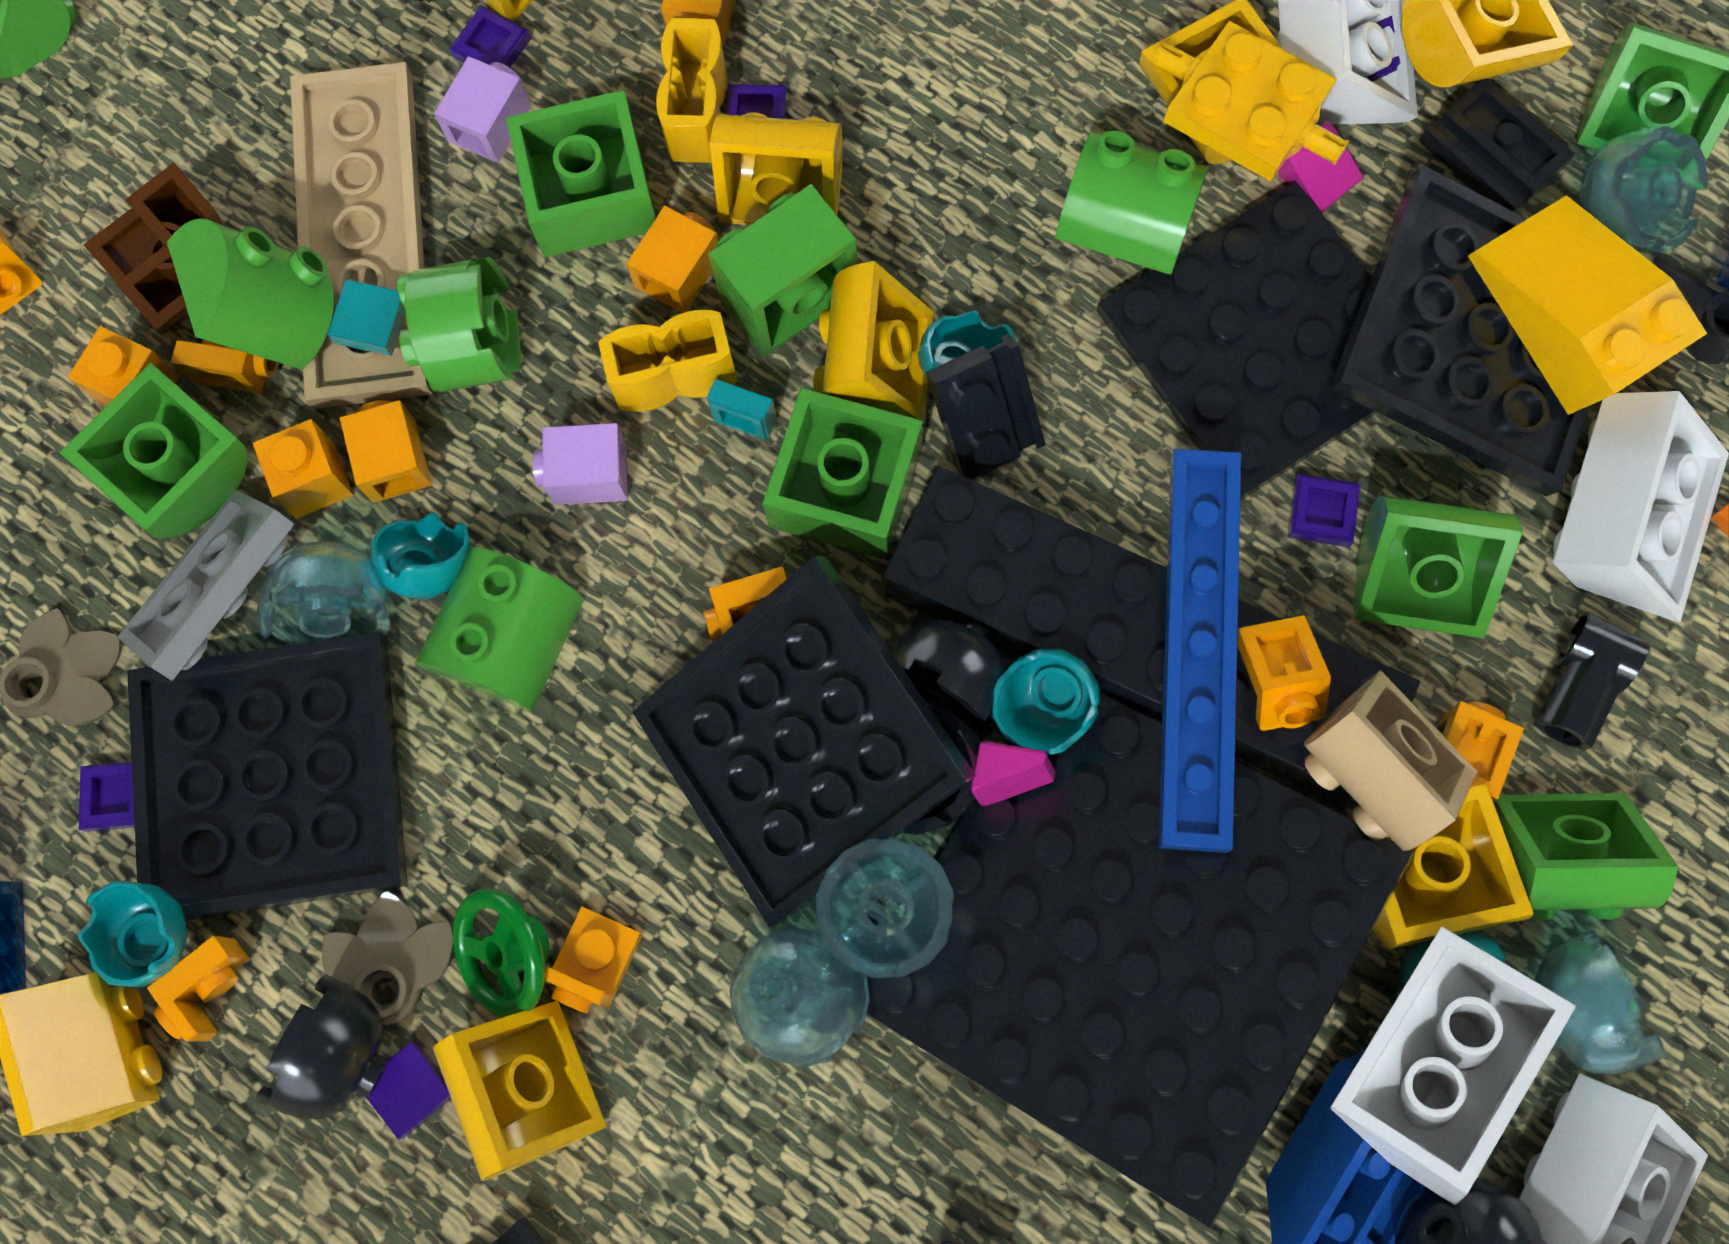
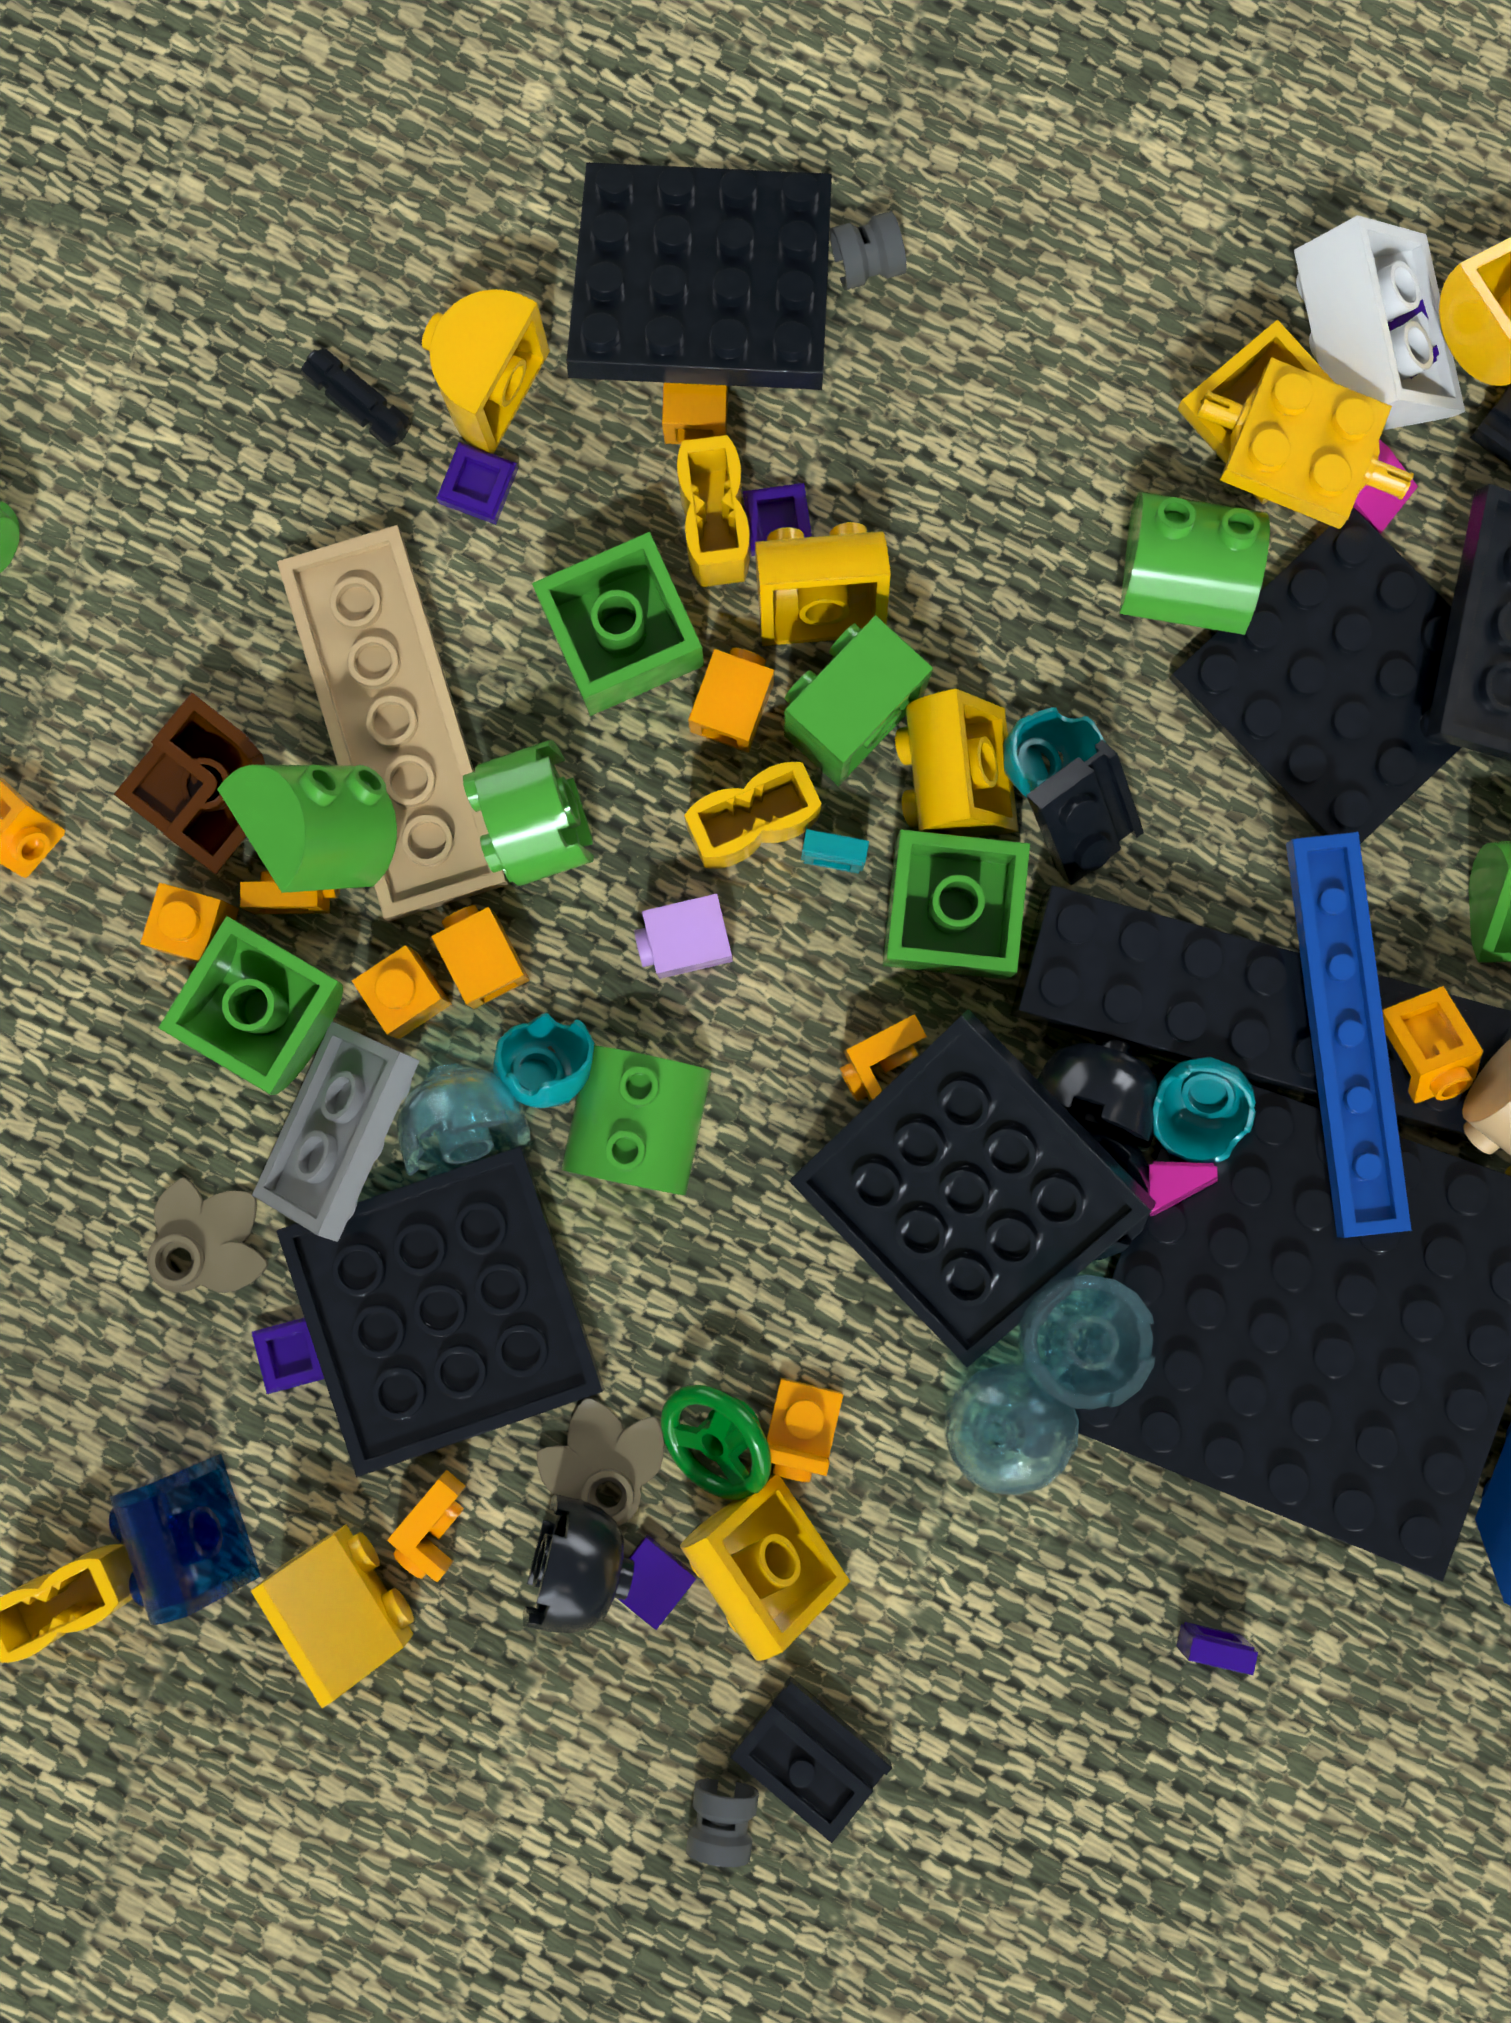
camera: 15 degrees left, 10 degrees up
teal hair [78,881,187,987] -> none
teal tile [327,280,406,356] -> none
lavender brick [434,56,531,163] -> none
dark purple tile [1287,474,1361,548] -> none

